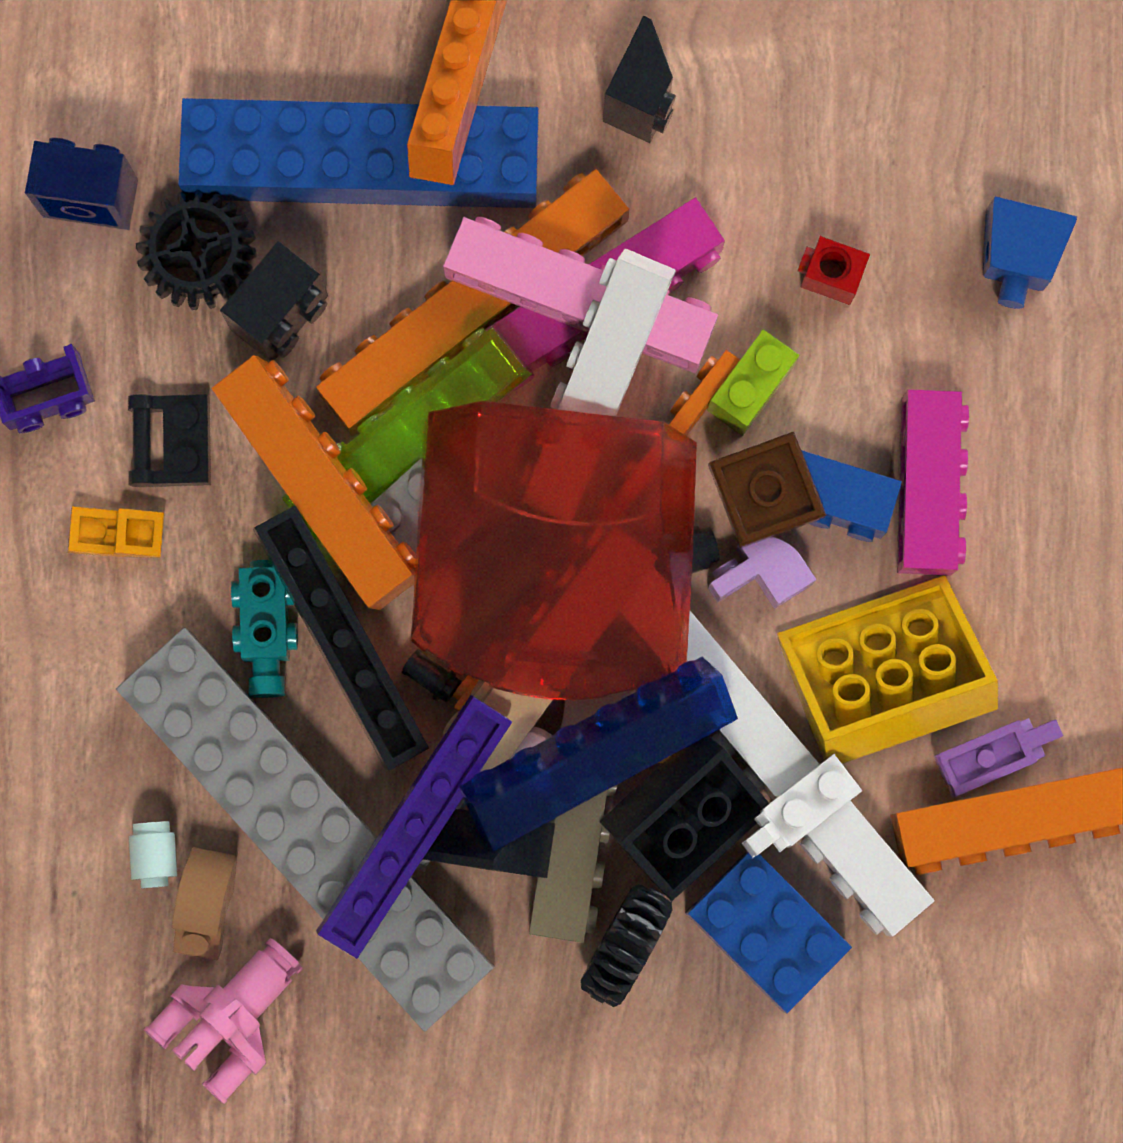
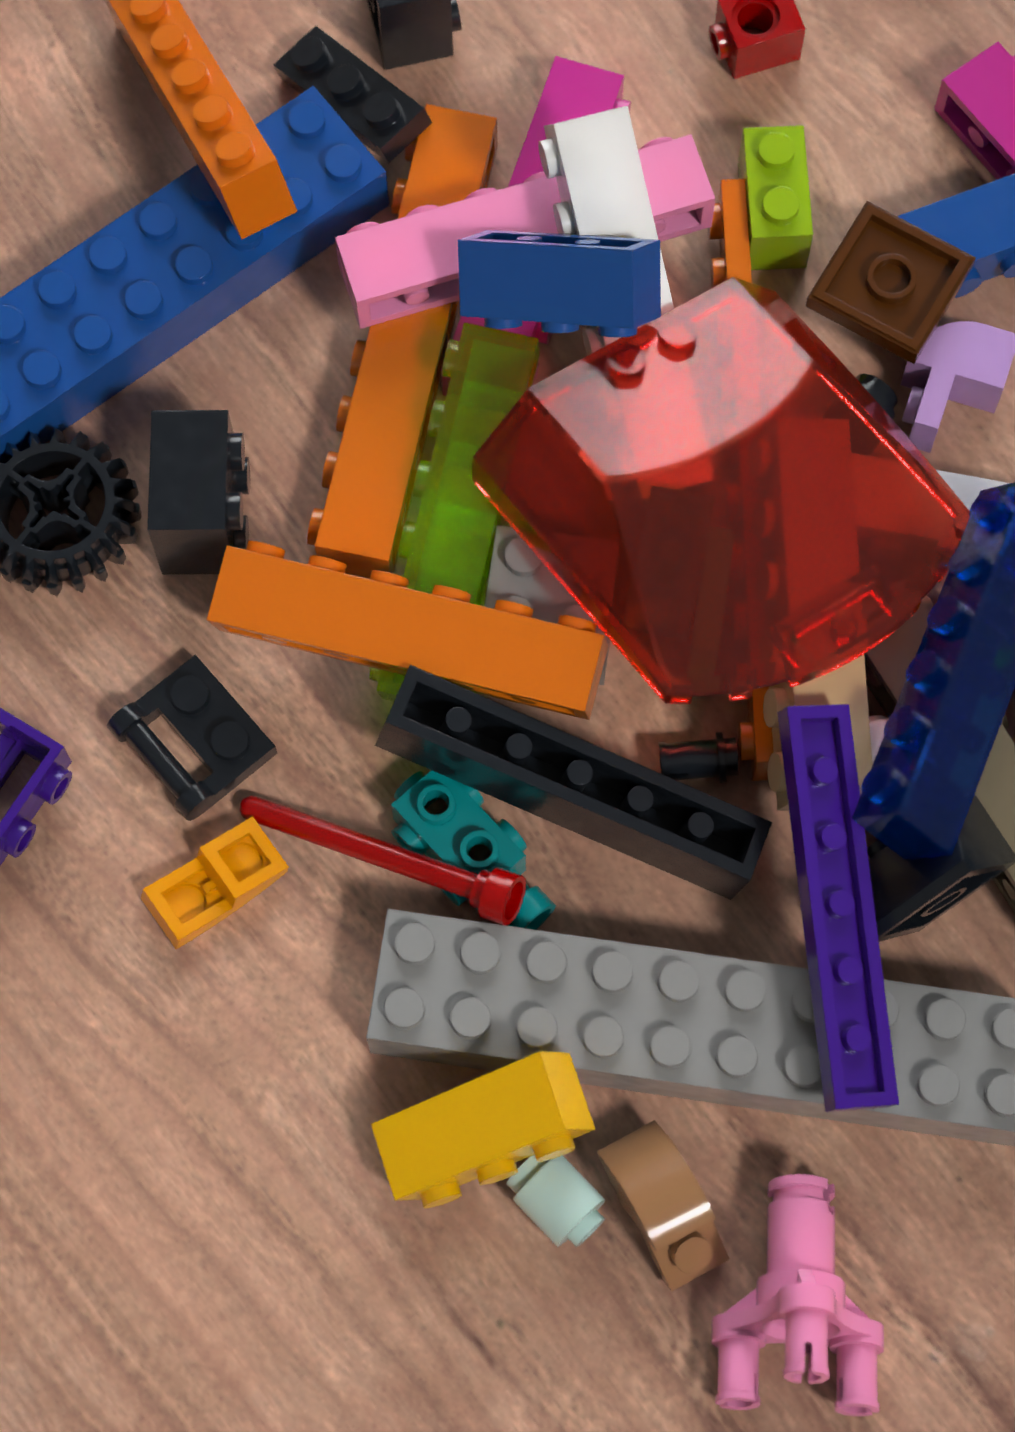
camera: 35 degrees left, 10 degrees down
none -> red piece [239,795,526,926]
none -> black plate [273,26,432,163]
none -> yellow brick [371,1051,595,1208]
none -> blue brick [458,230,661,337]

